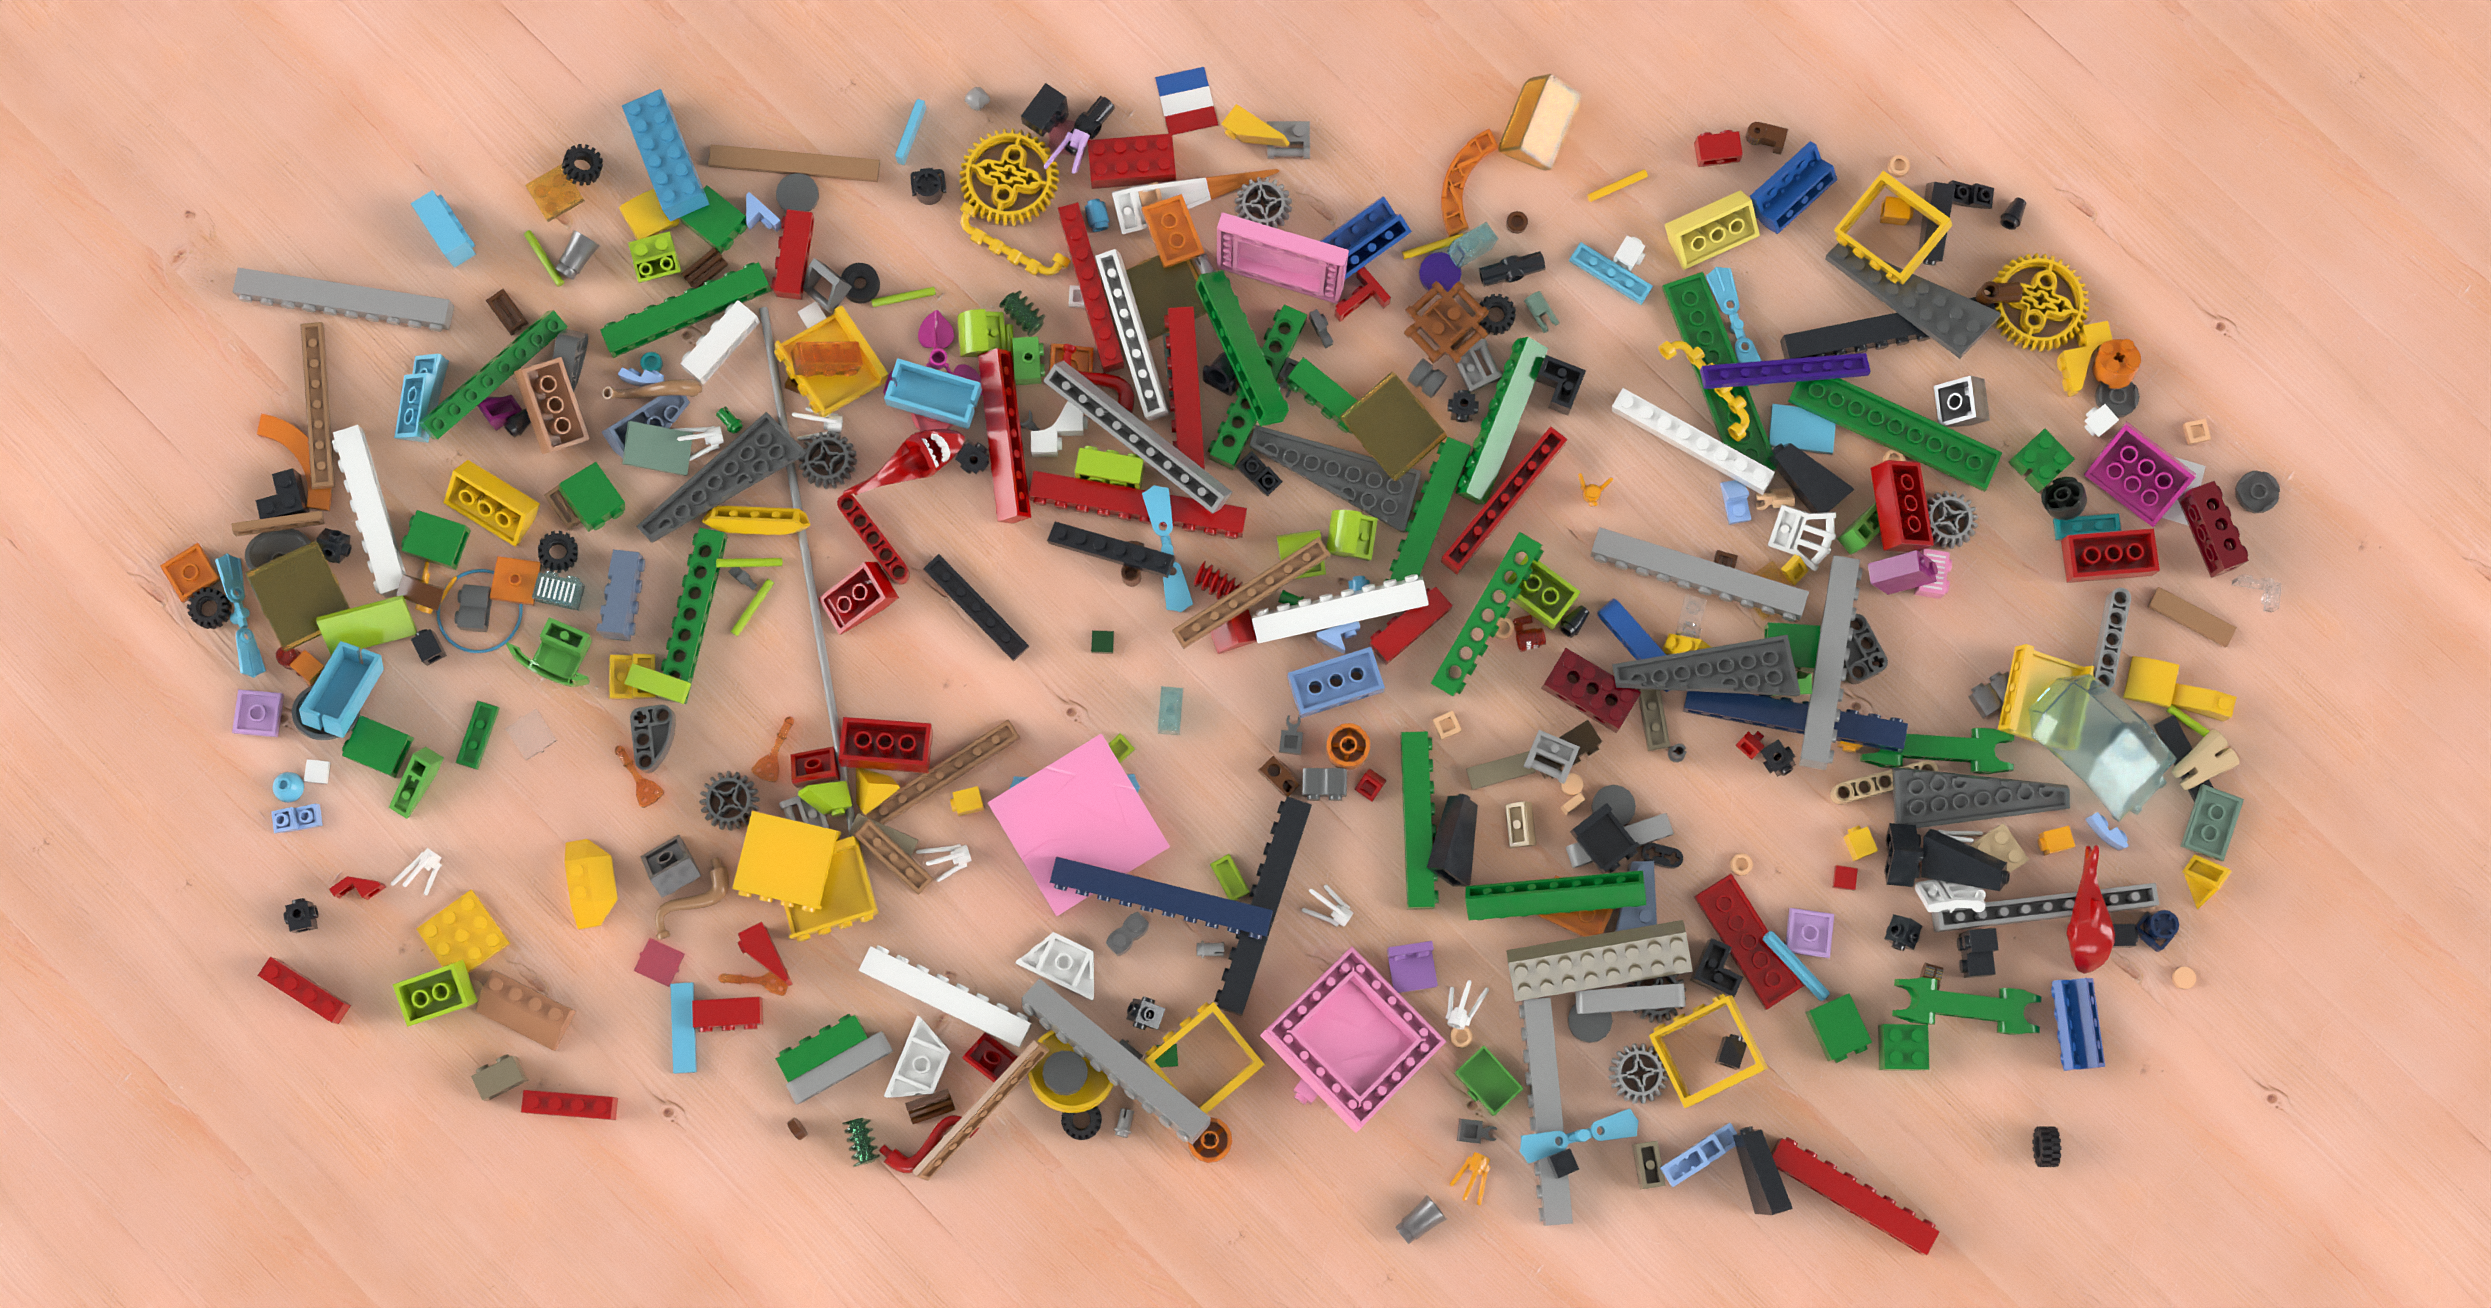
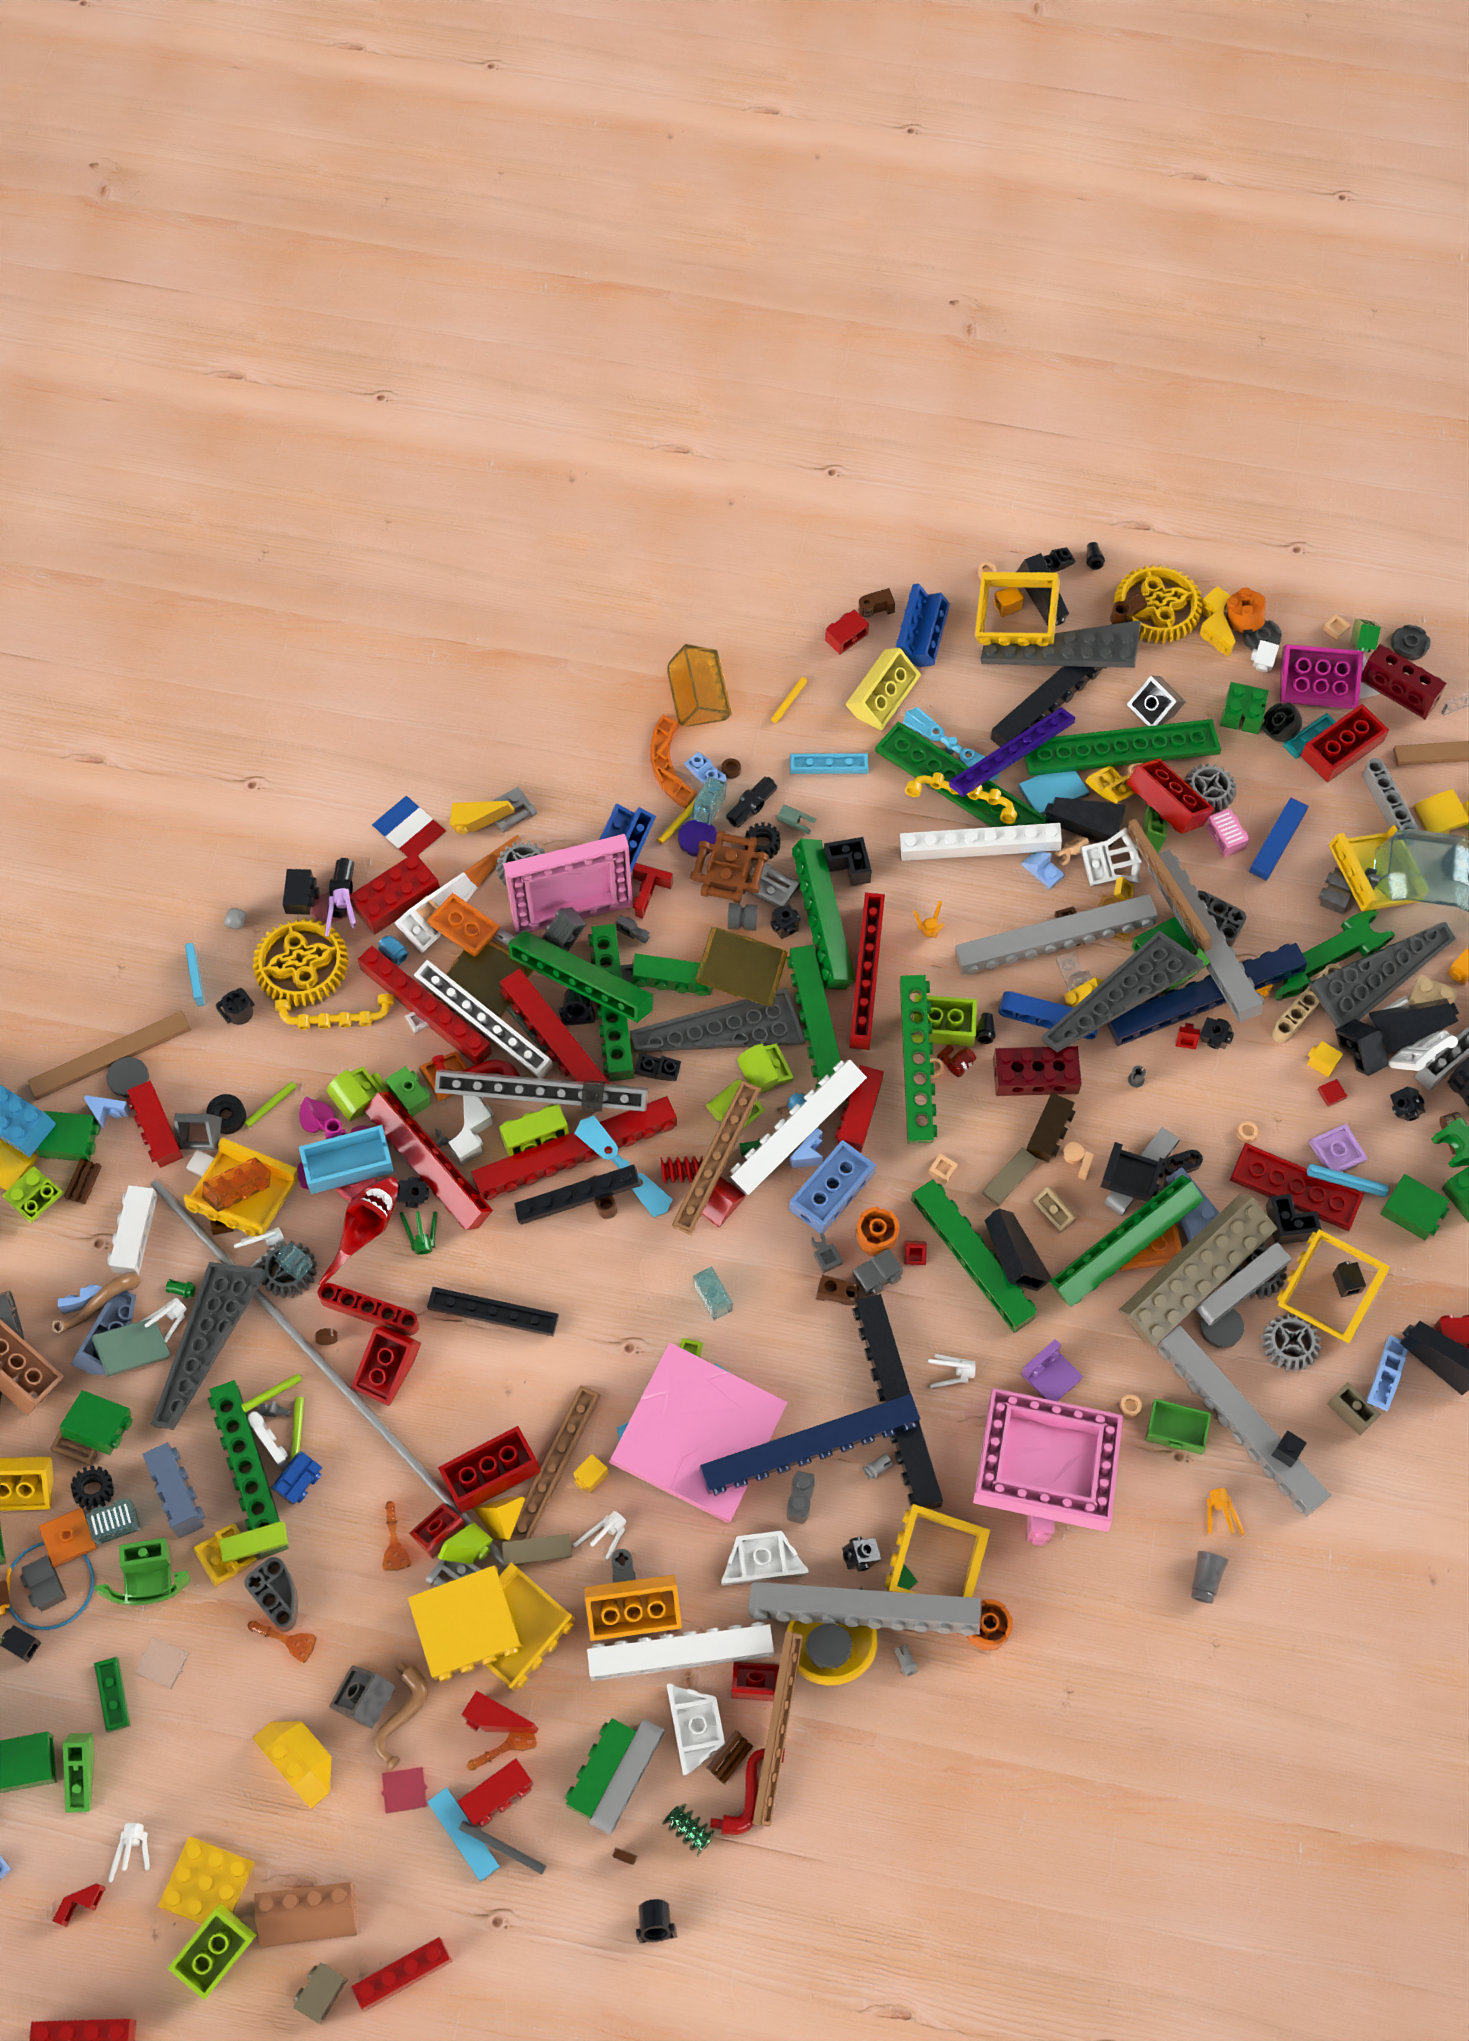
camera: 30 degrees left, 15 degrees down
black brick [283,898,319,934] -> none
green brick [600,262,772,358] -> none
teal tile [640,352,663,372] -> none
dark grey gear [699,771,760,831] -> none
yellow brick [702,505,810,535] -> none
medium nougat tile [854,818,934,895] -> none
clear green piece [999,290,1046,337] -> none
black tyre [1061,1106,1102,1140] -> none
dark green tile [1091,630,1114,654] -> none
lime tile [1210,854,1250,901] -> none
white plant [1445,980,1489,1030] -> none
dark grey plate [1457,1118,1497,1144] -> none
medium azure piece [1519,1109,1639,1164] -> none
light grey plate [1523,730,1580,784] -> none
dark grey tile [1591,785,1636,826] -> none
white brick [1613,236,1646,272] -> none
dark tan tile [1637,688,1670,751] -> none
magenta brick [1868,550,1938,595] -> none
none -> white hinge [247,1411,288,1470]
none -> blue brick [270,1451,322,1504]
none -> clear light blue brick [276,1243,313,1281]
none -> reddish brown tile [315,1328,338,1345]
none -> green plant [400,1211,437,1255]
none -> dark grey bar [459,1821,546,1875]
none -> dark grey brick [543,907,587,952]
none -> clear smoke bracket [581,1080,607,1112]
none -> light orange brick [584,1574,682,1641]
none -> dark grey piece [612,1549,636,1583]
none -> black piece [636,1899,677,1943]
none -> light blue slope [684,752,727,792]
none -> yellow slope [1085,766,1135,804]
none -> medium nougat tile [1129,819,1211,952]
none -> blue beam [1249,797,1309,881]
none -> green brick [1350,618,1381,652]
none -> dark grey piece [1365,867,1381,890]

